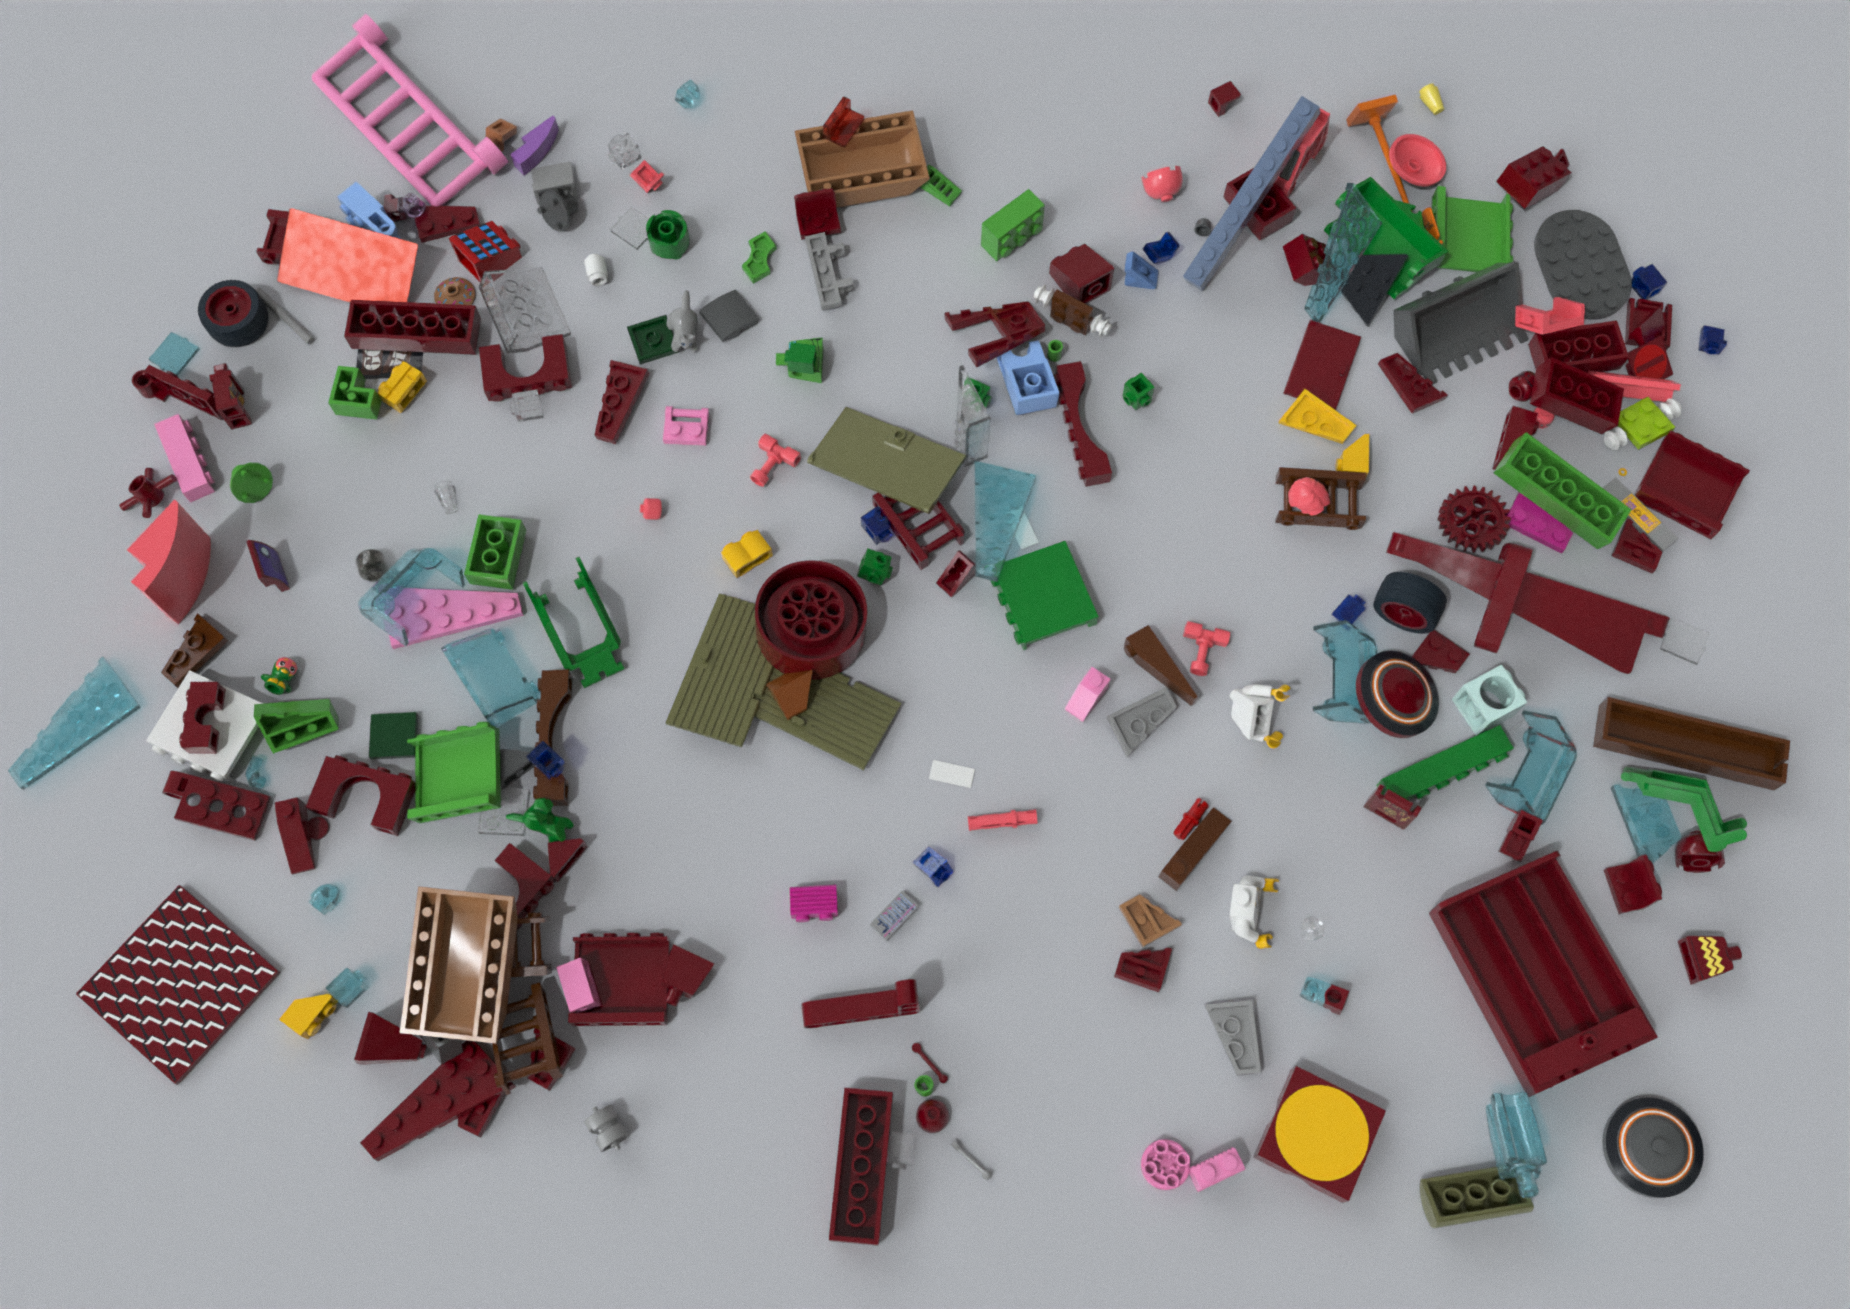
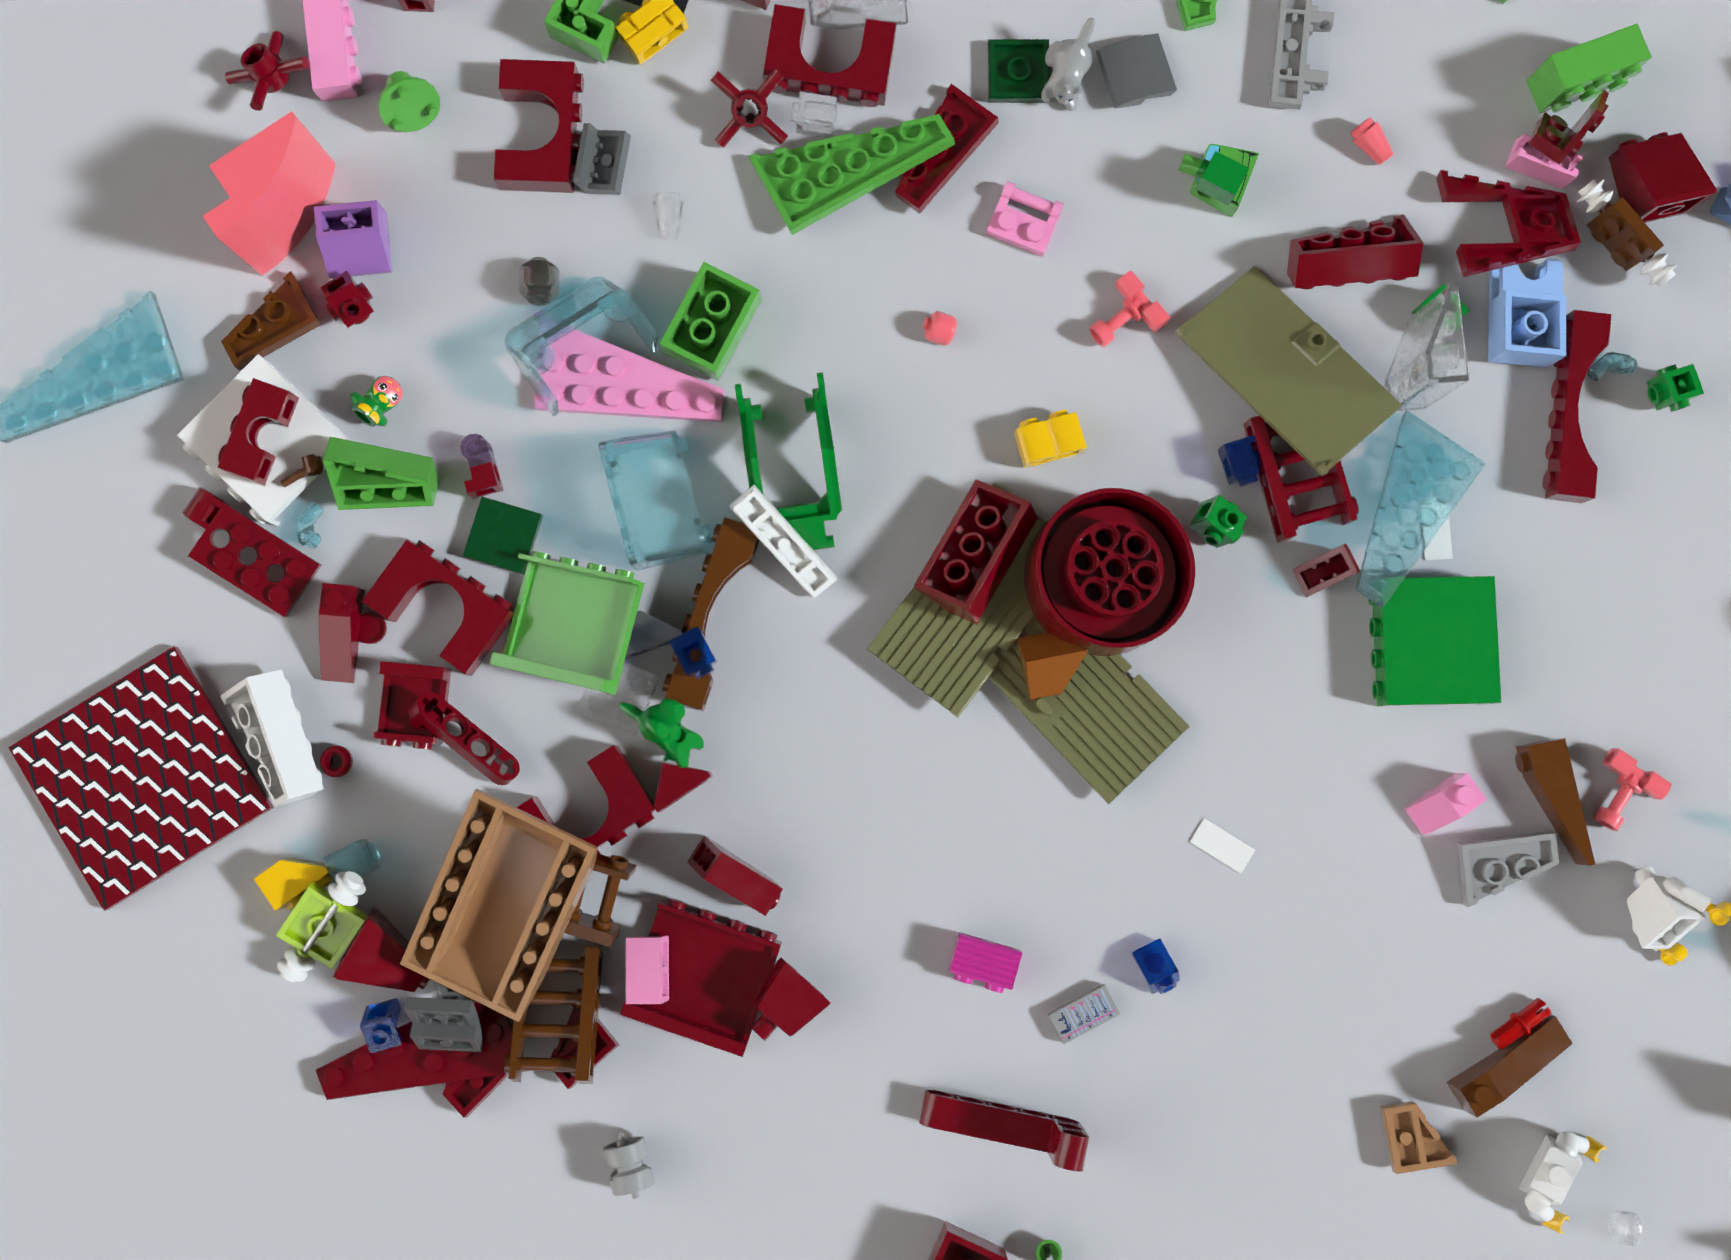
camera: 15 degrees right, 15 degrees up
slope [246,540,290,592] -> none
clear light blue piece [308,884,342,915] -> none
dark red hinge [912,1043,948,1084] -> none
coral pin [968,809,1038,831] -> none
bright green hinge [1047,340,1063,362] -> none
dark red wing [1114,948,1172,993] -> none
none -> white wedge [220,669,324,807]
none -> lime plate [276,871,368,982]
none -> reddish brown hand [280,454,323,487]
none -> medium lavender slope [314,200,392,279]
none -> dark red brick [320,271,374,328]
none -> dark red plate [320,745,353,777]
none -> clear blue bracket [360,998,402,1053]
none -> dark red panel [372,661,451,750]
none -> dark grey slope [404,997,483,1052]
none -> dark red beam [408,692,520,786]
none -> leg [460,434,504,499]
none -> dark red arch [493,59,584,193]
none -> dark grey bracket [573,123,631,195]
none -> dark red slope [687,835,783,916]
none -> dark red bar [710,68,788,148]
none -> white plate [730,485,837,599]
none -> bright green wing [748,114,955,235]
none -> dark red slope [914,479,1038,625]
none -> dark red wedge [1287,214,1424,290]
none -> coral cone [1350,117,1394,165]
none -> bright pink hinge [1505,134,1583,189]
none -> dark red bracket [1528,89,1609,165]
none -> clear light blue arm [1587,352,1637,381]

